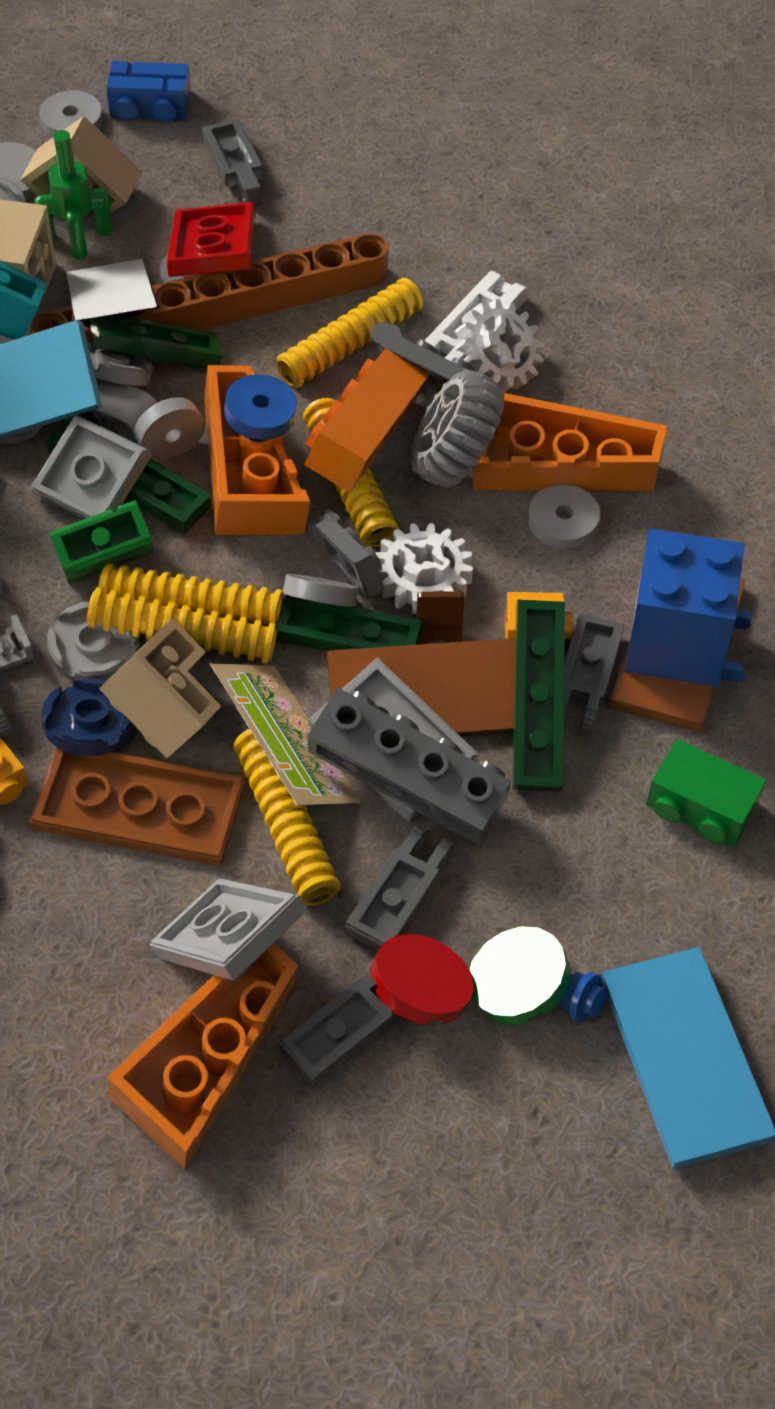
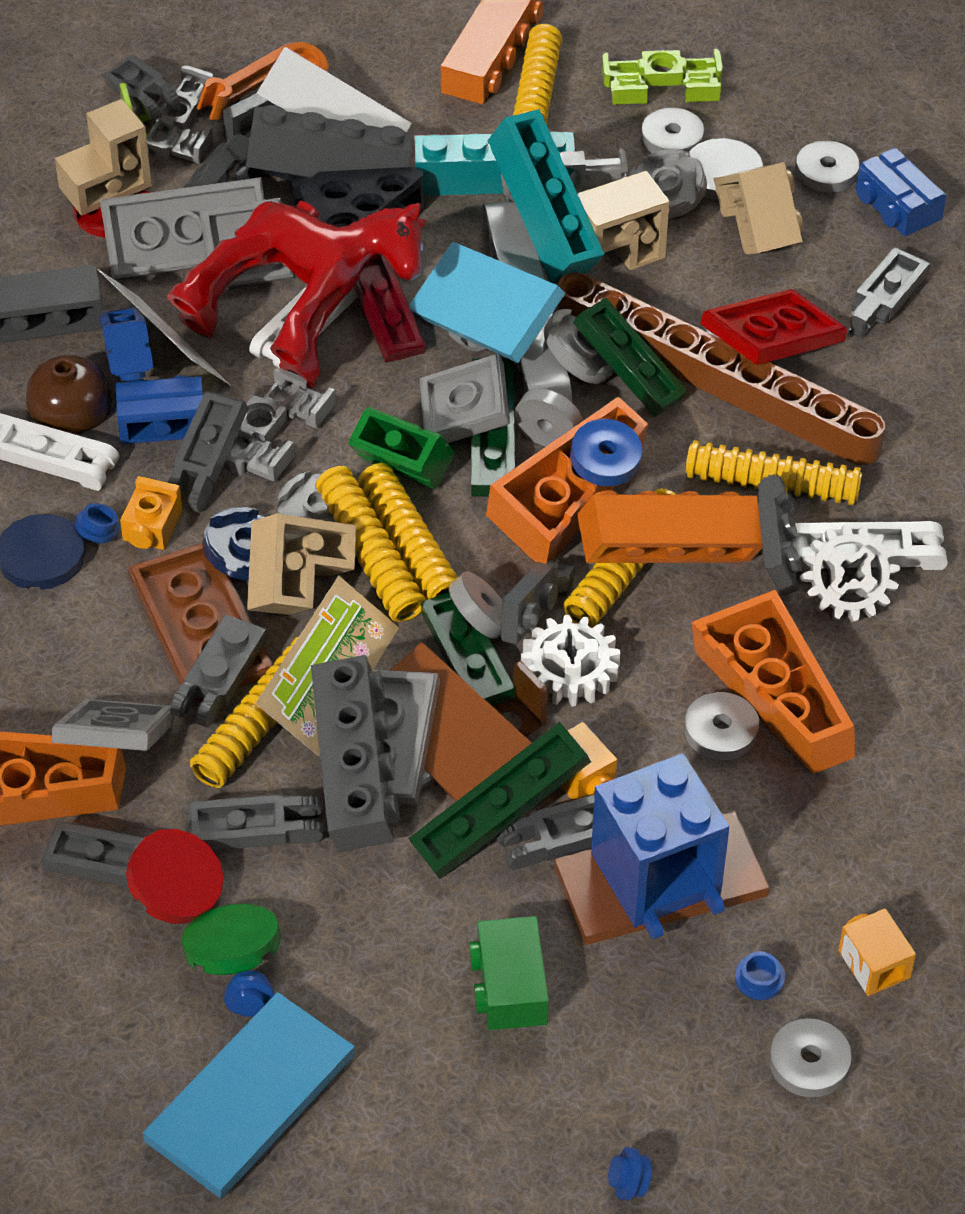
camera: 55 degrees right, 5 degrees down
green plant [34,130,113,259] -> none
white sticker [66,259,157,320] -> none
light grey gear [409,369,504,489] -> none
none -> dark grey hinge [170,615,267,728]

